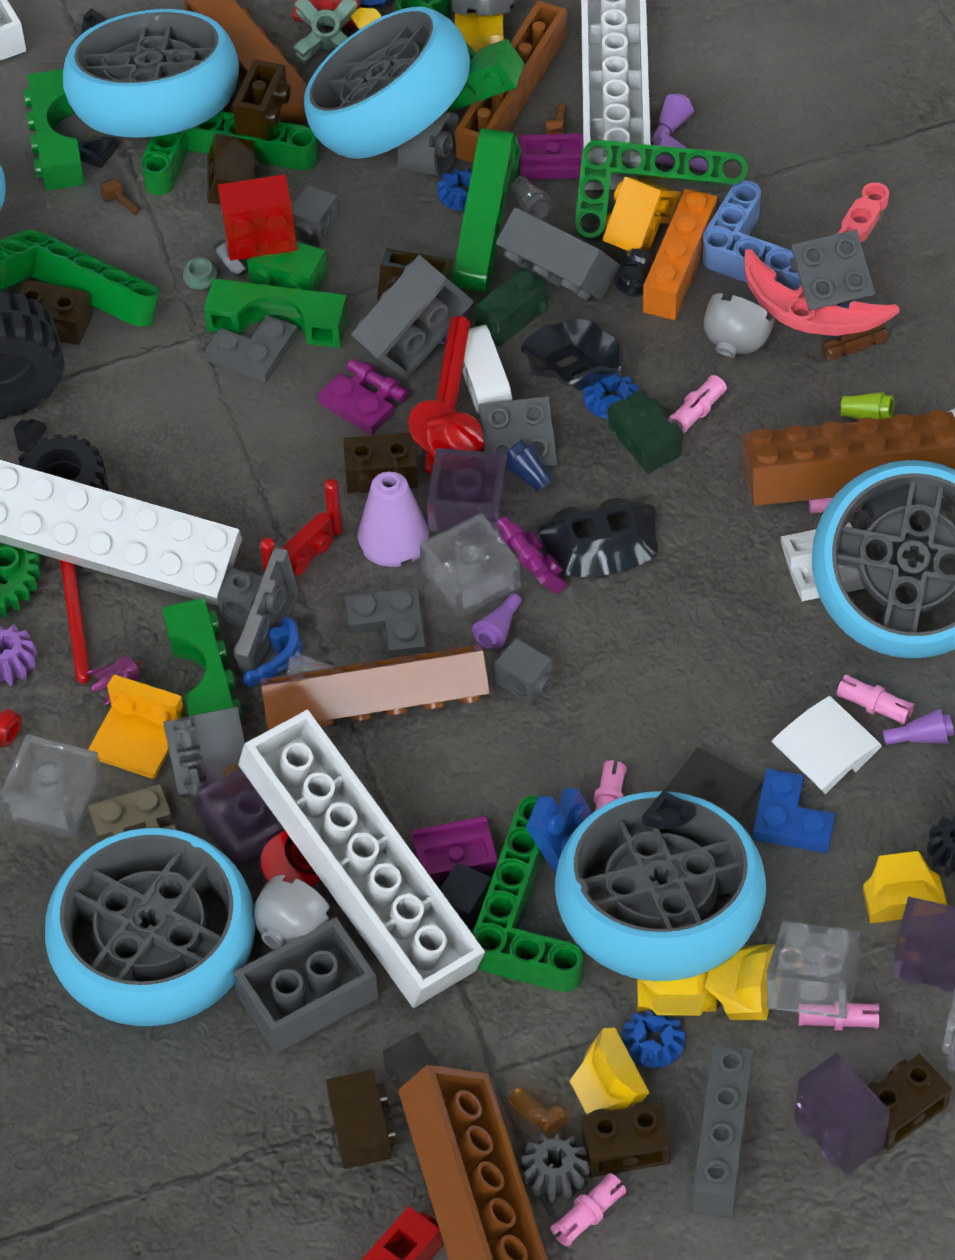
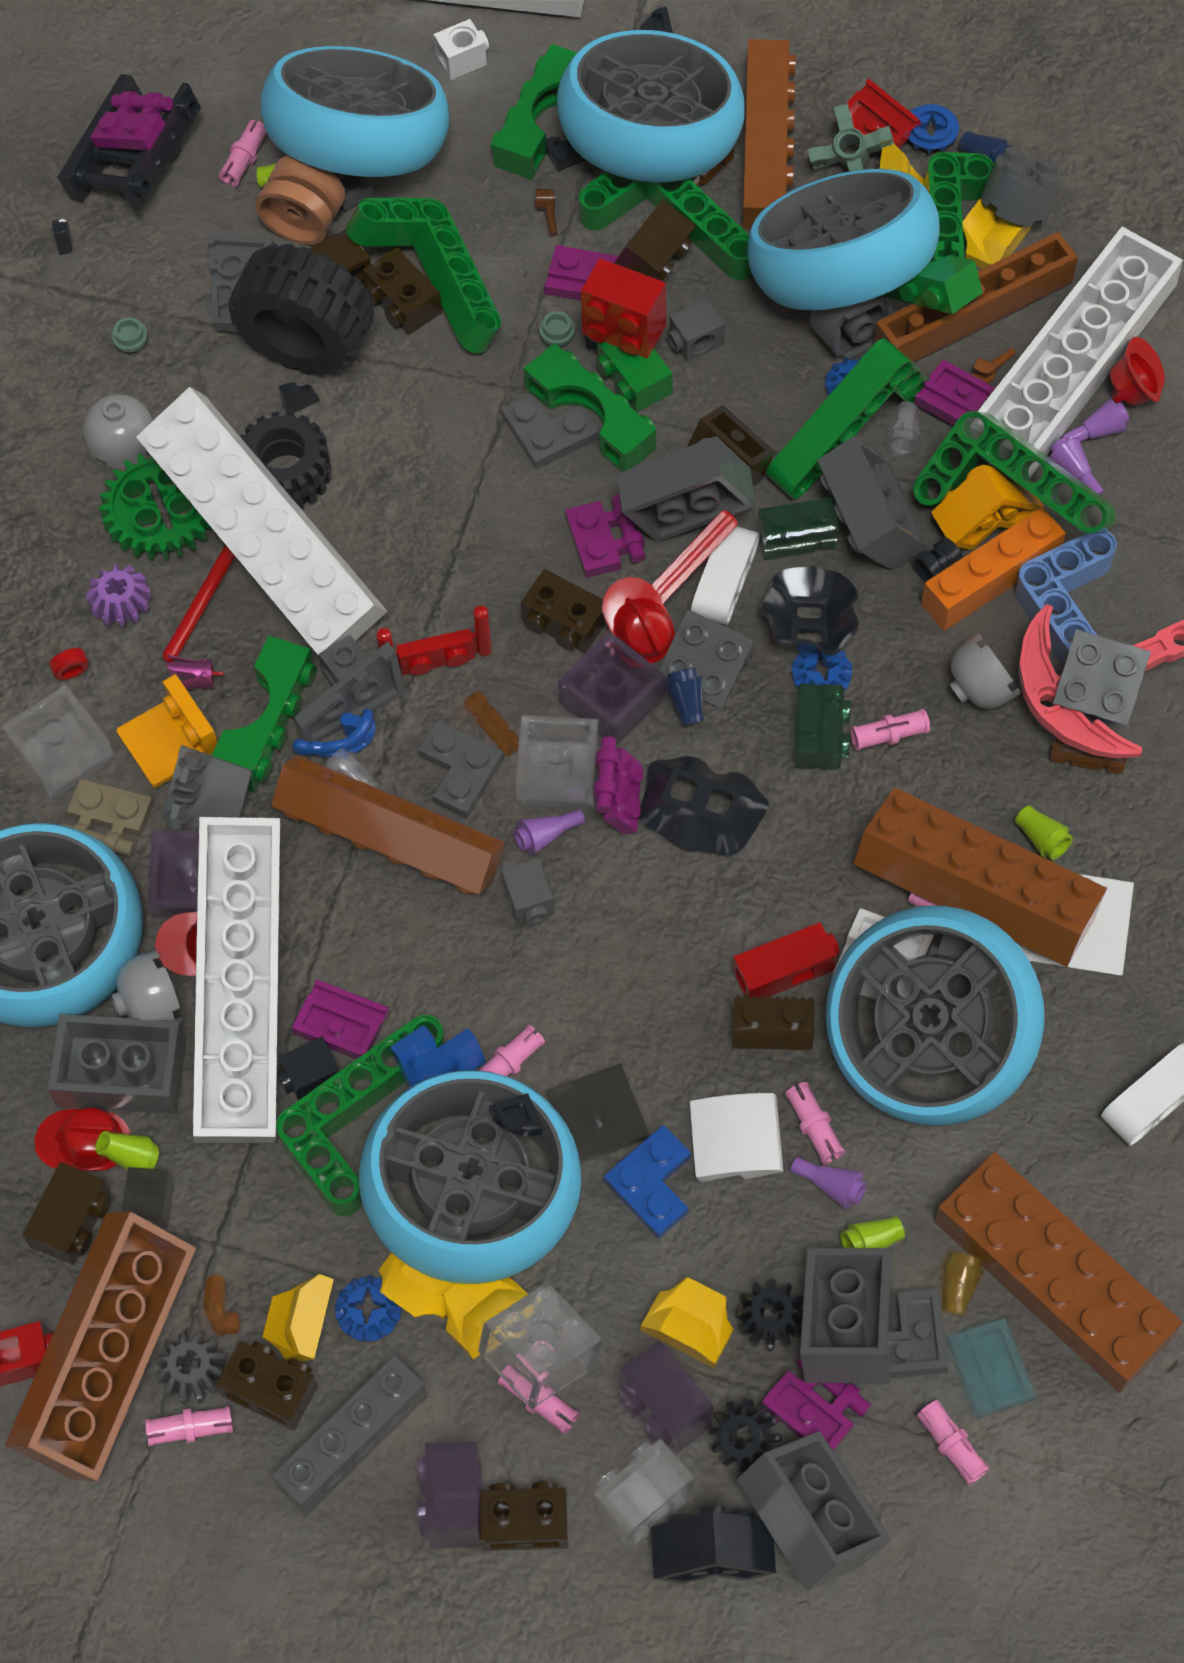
camera: 35 degrees right, 10 degrees up
dark brown brick [233,59,291,139] -> none
lavender cone [357,472,429,567] -> none
none -> red piece [34,1107,131,1171]
none -> lime cone [95,1131,159,1175]
none -> clear orange axle [465,691,521,756]
none -> magenta plate [544,245,618,301]
none -> red brick [732,922,840,999]
none -> dark brown brick [732,995,815,1050]
none -> red piece [1110,337,1165,406]

